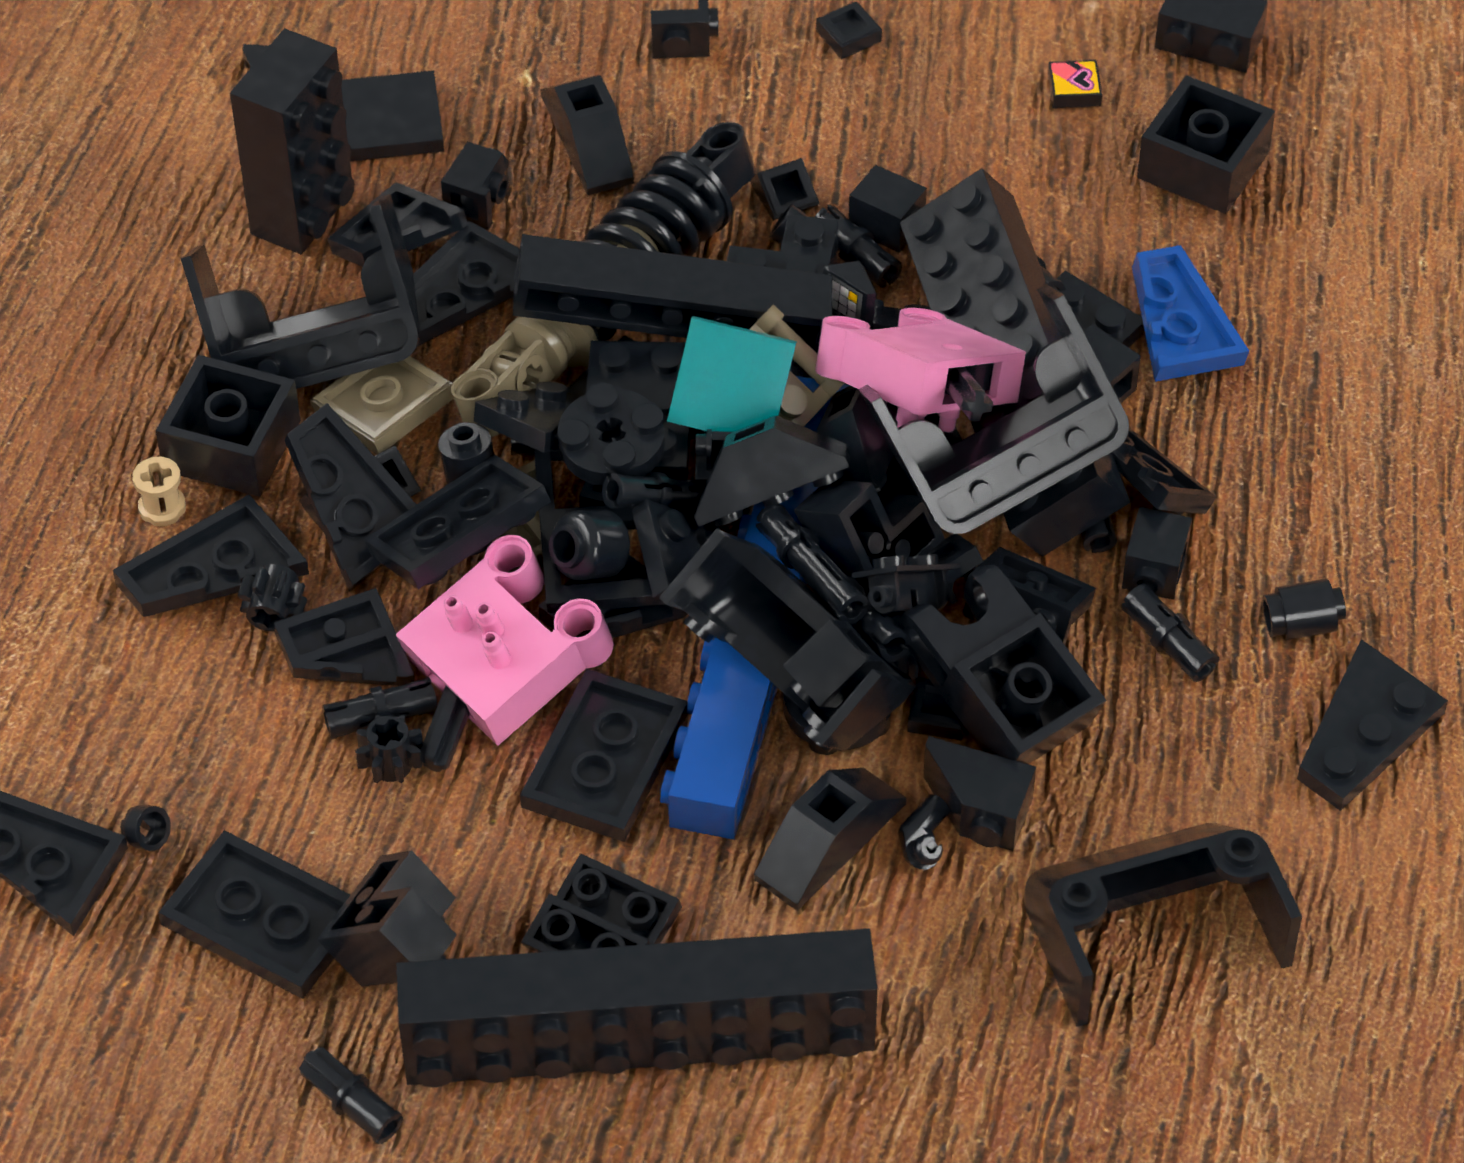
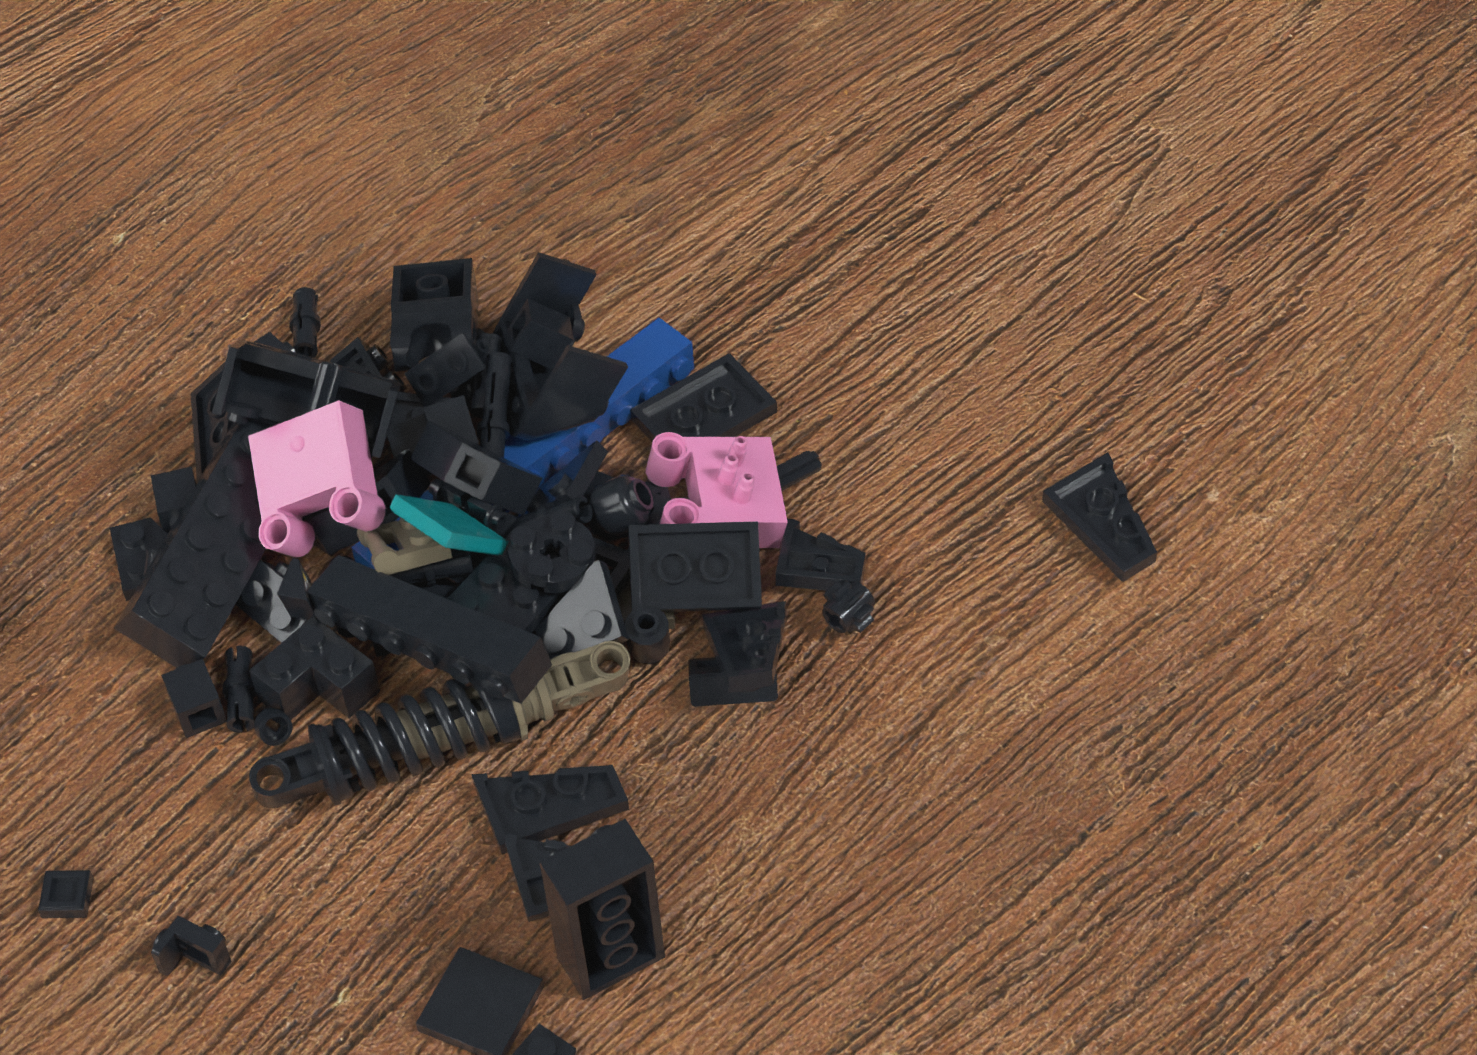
camera: 145 degrees left, 0 degrees up
black wing [113,494,309,617] -> none
black hinge [120,804,171,851] -> none
tan bush [132,456,186,527] -> none
black brick [156,355,301,497] -> none
black plate [158,830,351,999] -> none
black windscreen [181,194,420,389] -> none
black axle [299,1047,403,1144] -> none
dark tan plate [310,356,454,455] -> none
black brick [317,850,457,987] -> none
black pin [322,677,438,740] -> none
black gear [355,714,423,783] -> none
black brick [396,928,878,1088] -> none
black brick [441,141,509,230] -> none
black slope [521,853,682,952] -> none
black slope [540,75,634,196] -> none
black slope [750,158,820,221] -> none
black slope [754,767,907,911] -> none
black slope [923,736,1036,851] -> none
black windscreen [1024,823,1302,1027] -> none
blue wing [1132,245,1249,382] -> none
black brick [1262,578,1346,641] -> none
black wing [1297,639,1448,811] -> none

